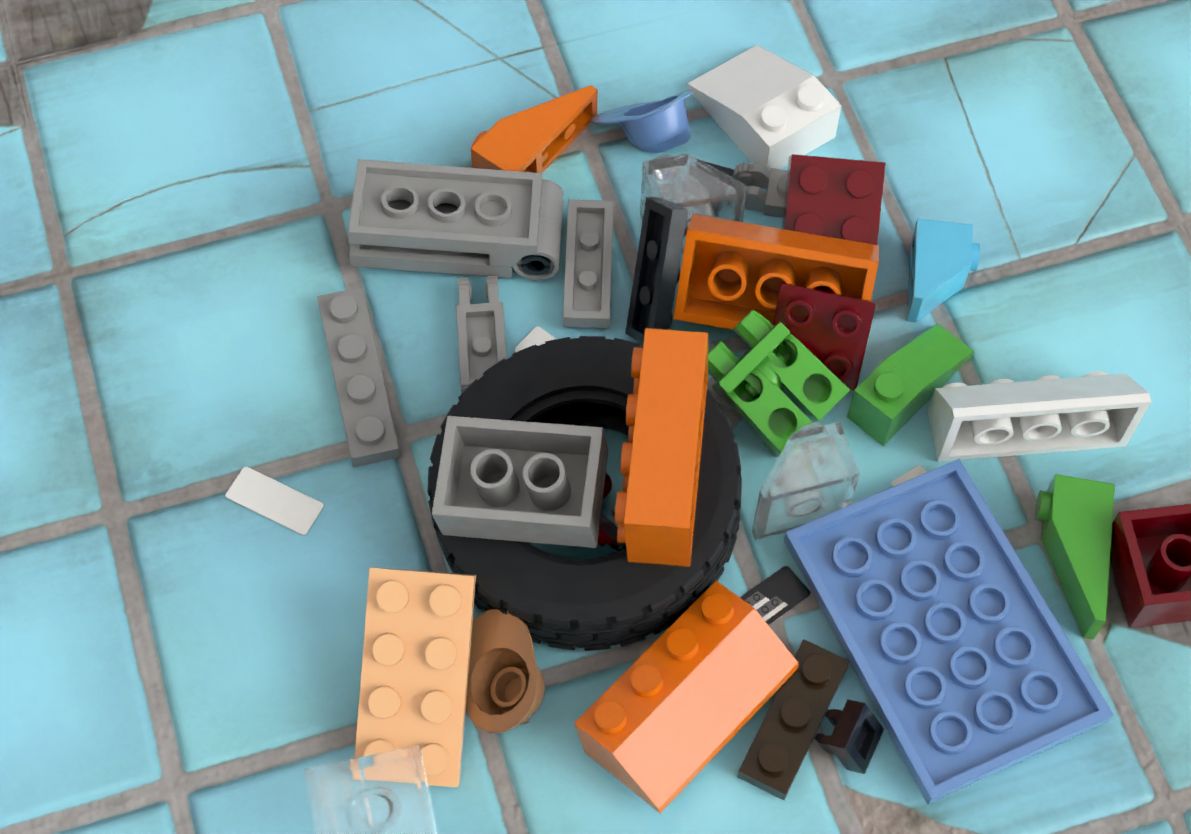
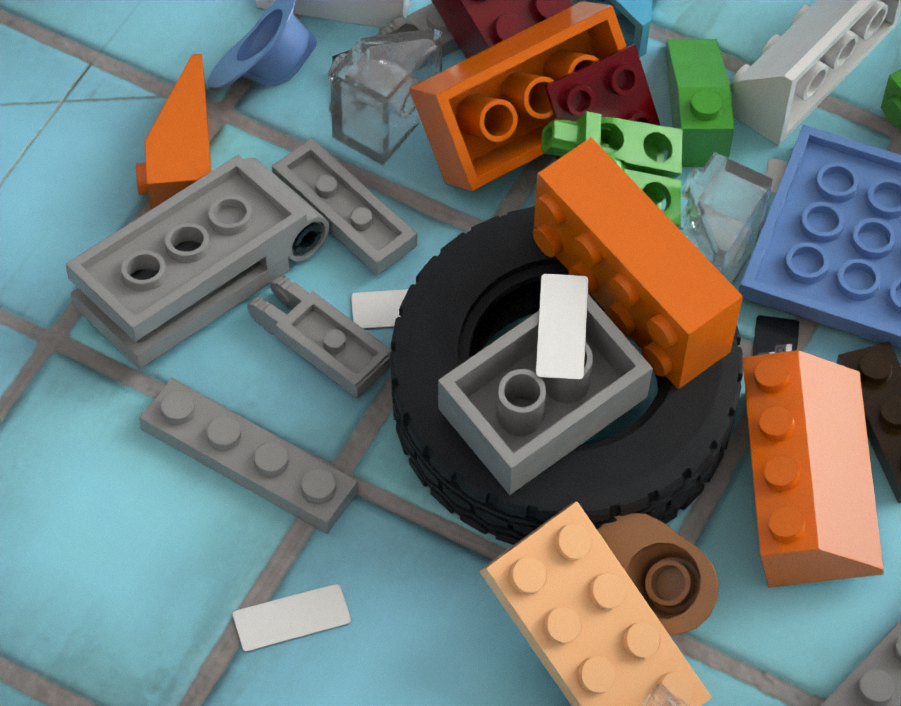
camera: 45 degrees left, 5 degrees down
black plate [625,197,688,344] -> none
none -> white sticker [536,274,588,380]

